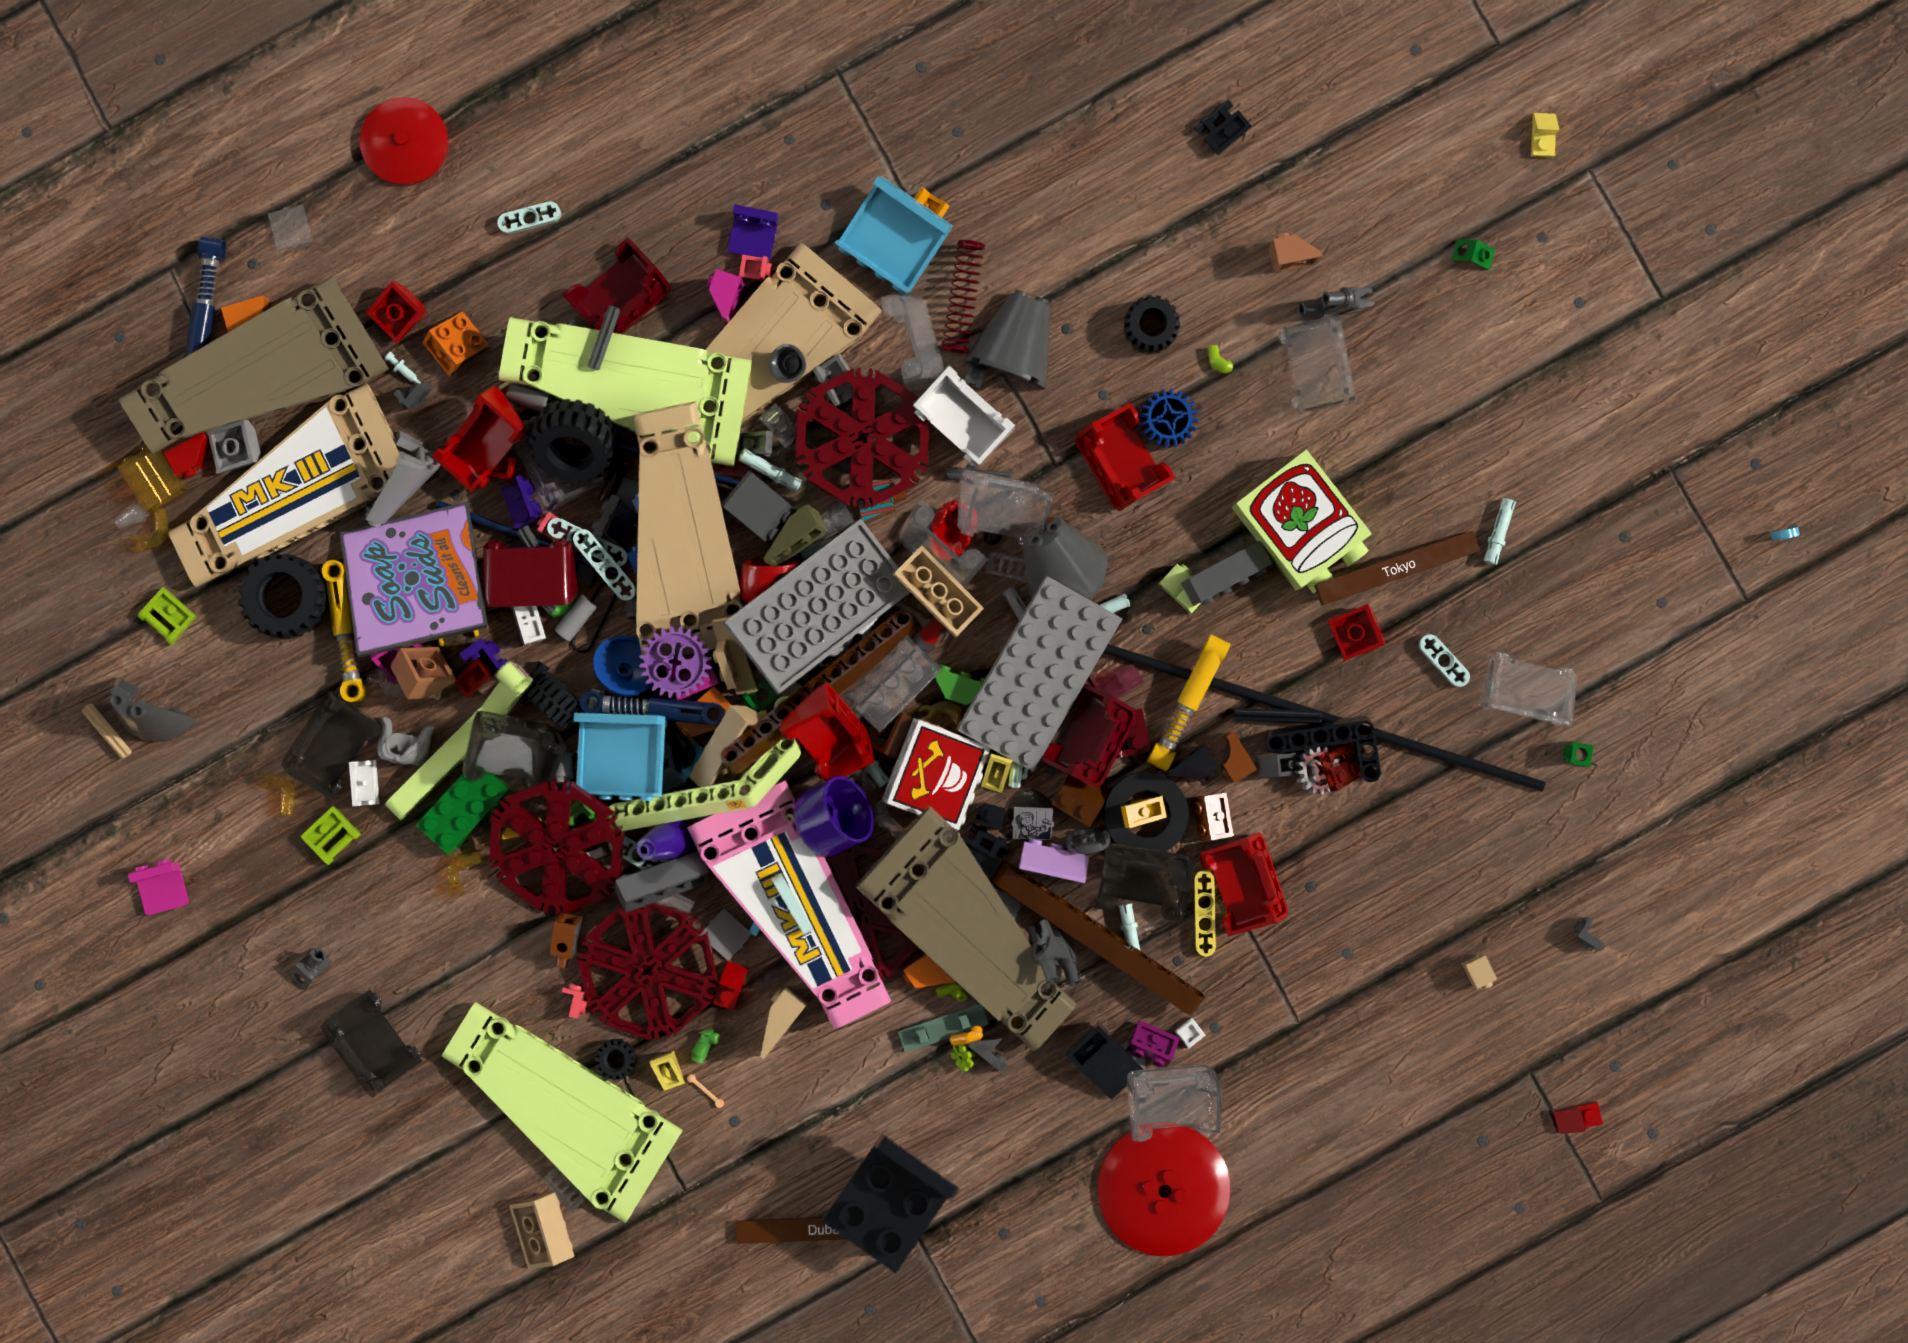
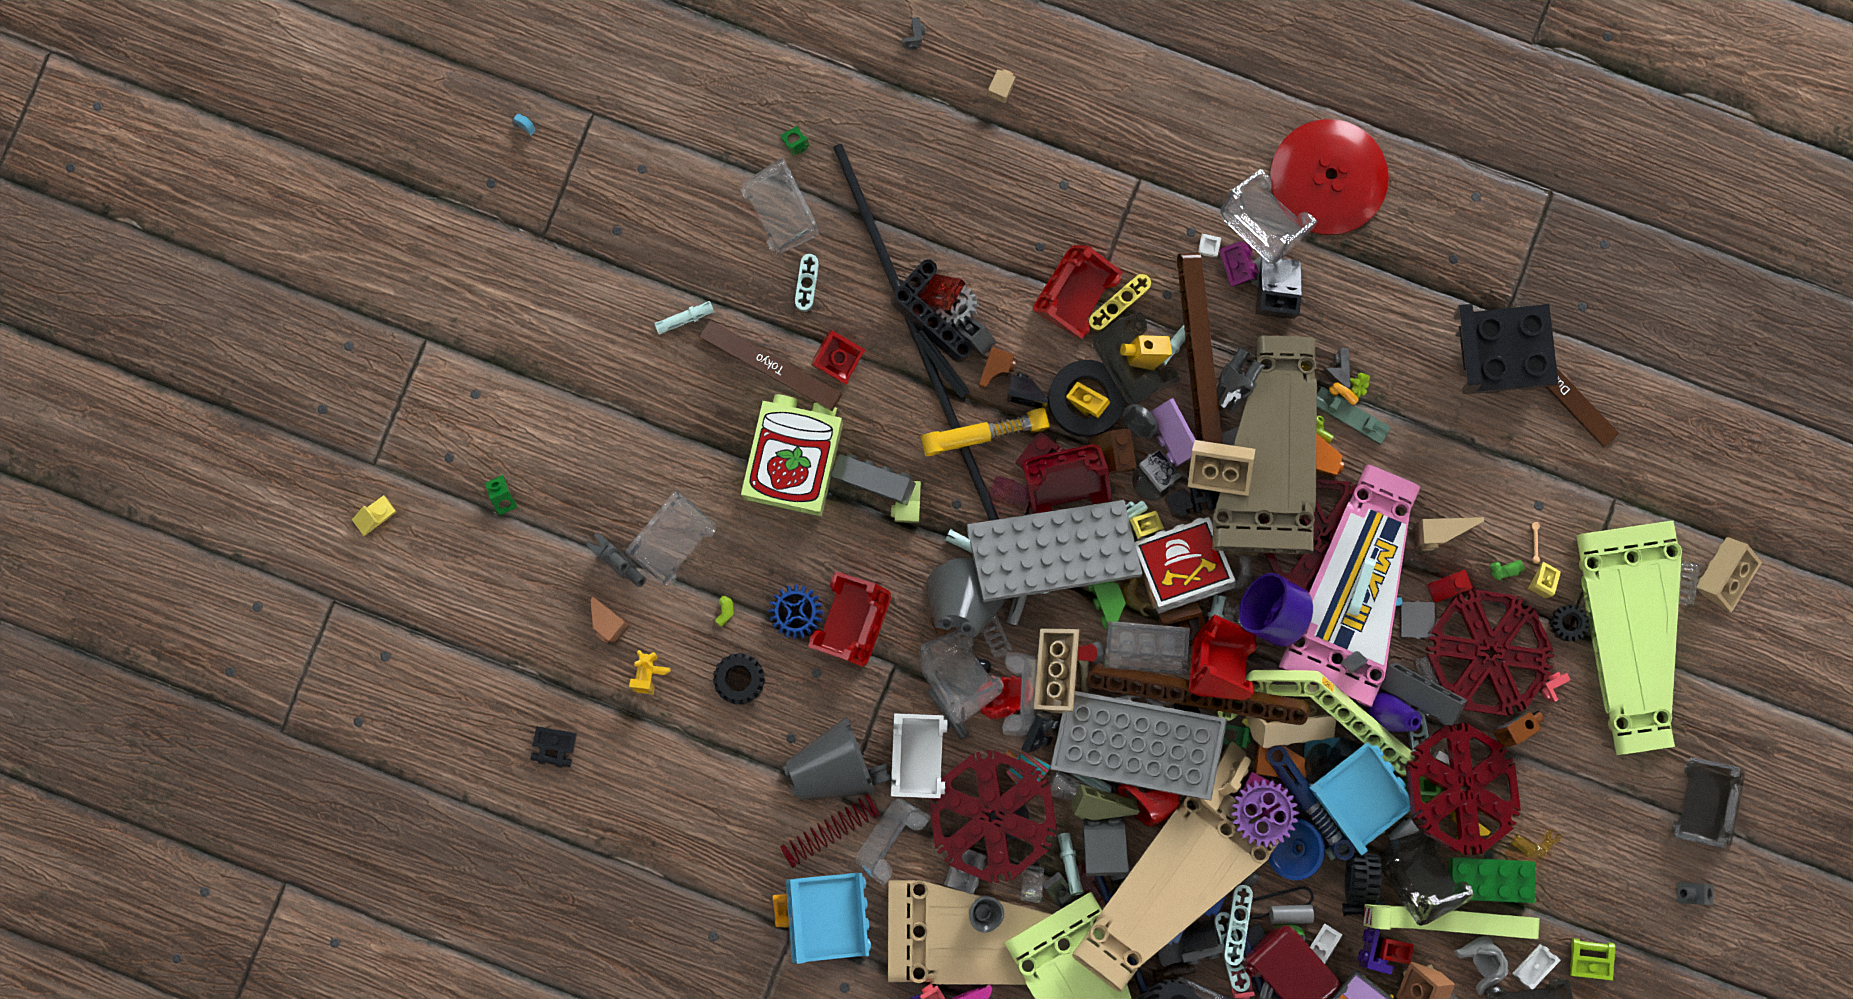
camera: 125 degrees left, 5 degrees down
bracket [1193,793,1234,841] -> none
none -> yellow piece [629,650,671,695]
none -> black plate [1021,711,1061,753]
none -> yellow torso [1120,335,1172,370]
none -> tan slope [1187,440,1256,496]
none -> dark grey slope [1341,651,1368,674]

